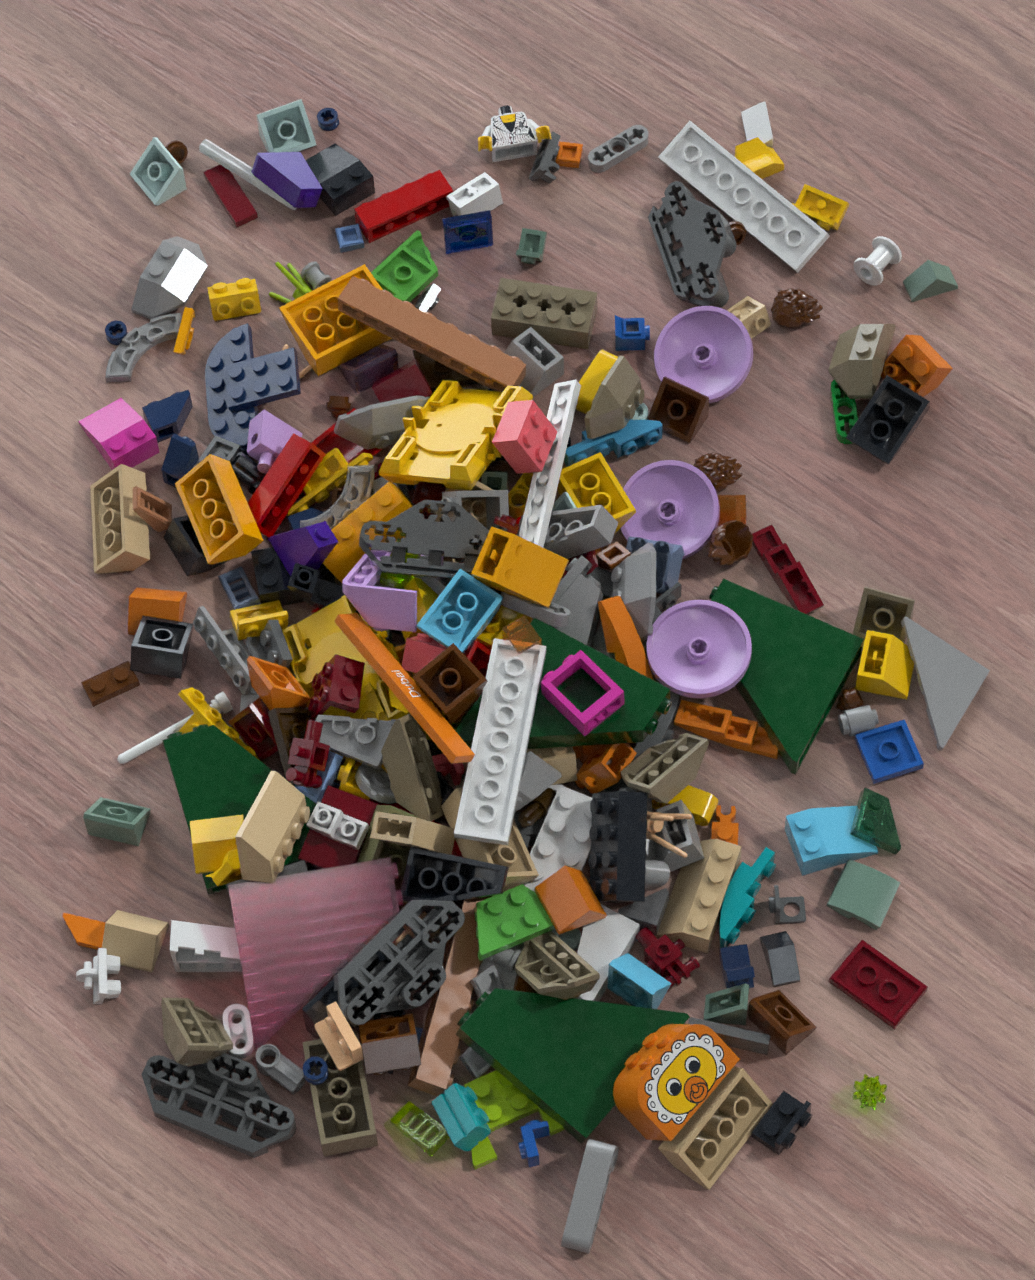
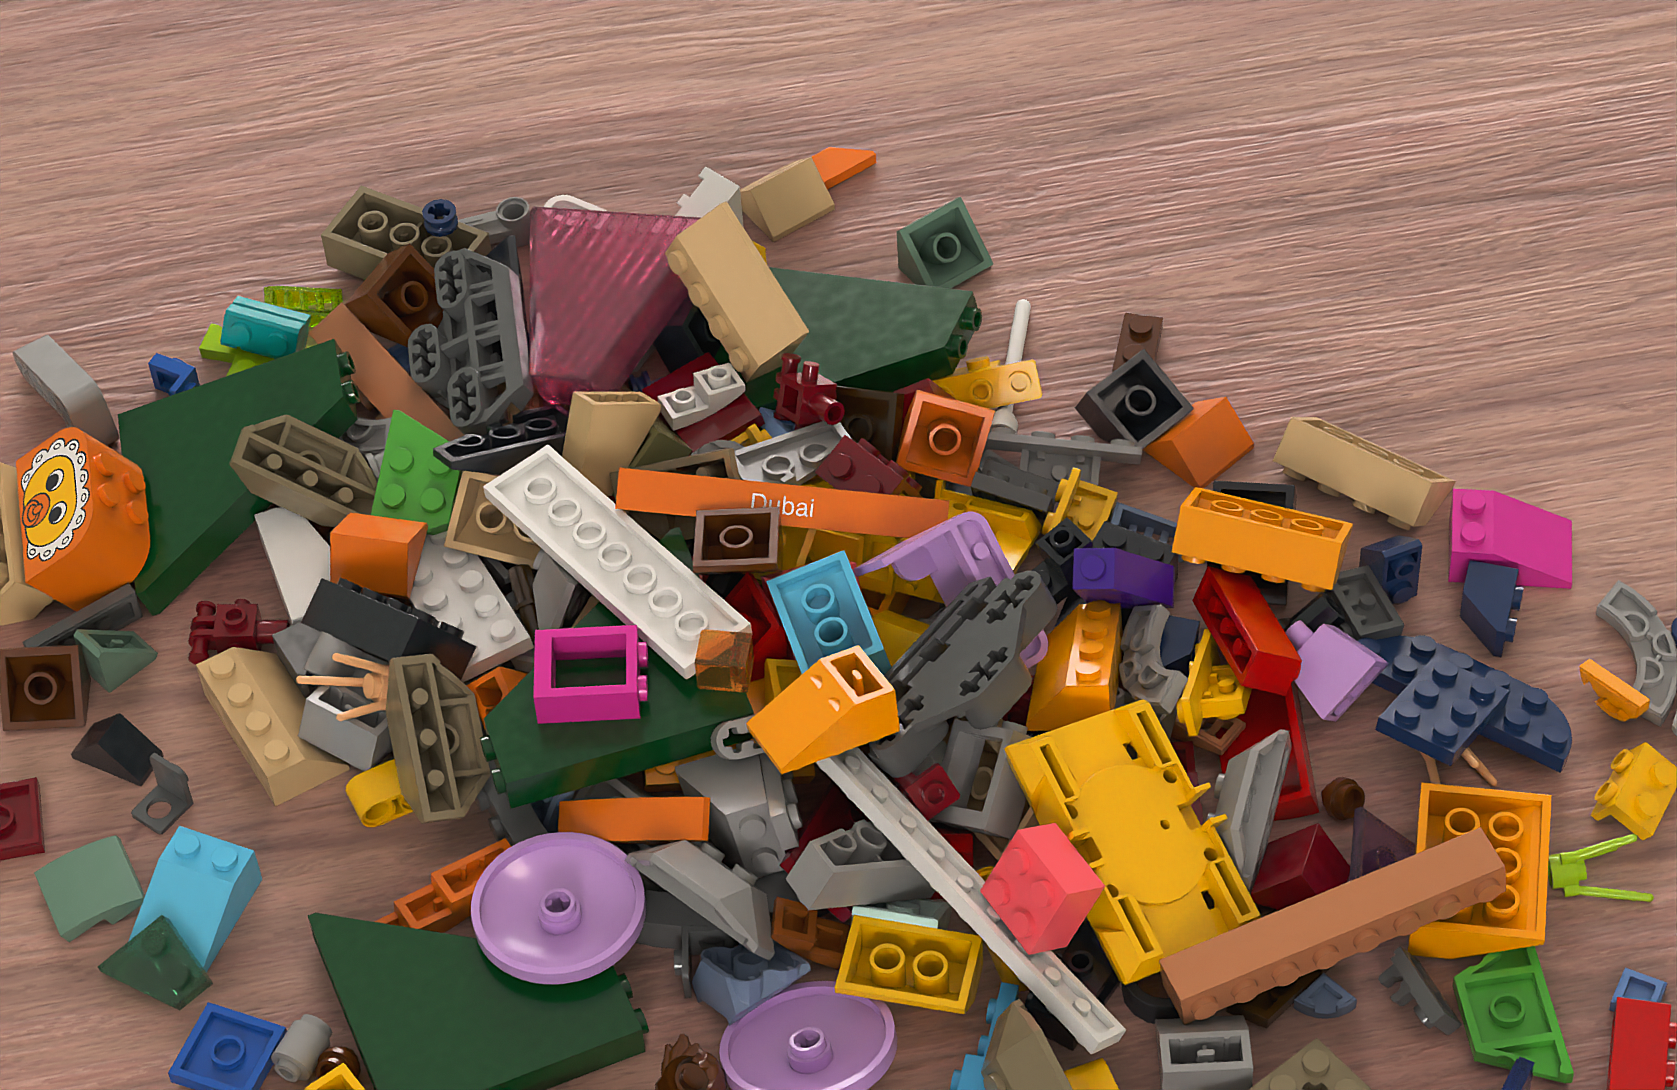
camera: 130 degrees right, 10 degrees down
white hips [76,948,121,1004] -> none
nougat slope [133,486,172,532] -> none
dark grey connector [141,1053,297,1158] -> none
dark tan wedge [161,997,234,1066] -> none
yellow slope [190,815,244,874] -> none
light grey bush [300,261,332,290] -> none
light nougat bracket [314,1002,364,1071] -> none
medium azure slope [607,953,671,1009] -> none
orange plate [711,805,739,845] -> none
dark blue brick [718,944,755,989] -> none
teal slope [719,847,776,948] -> none

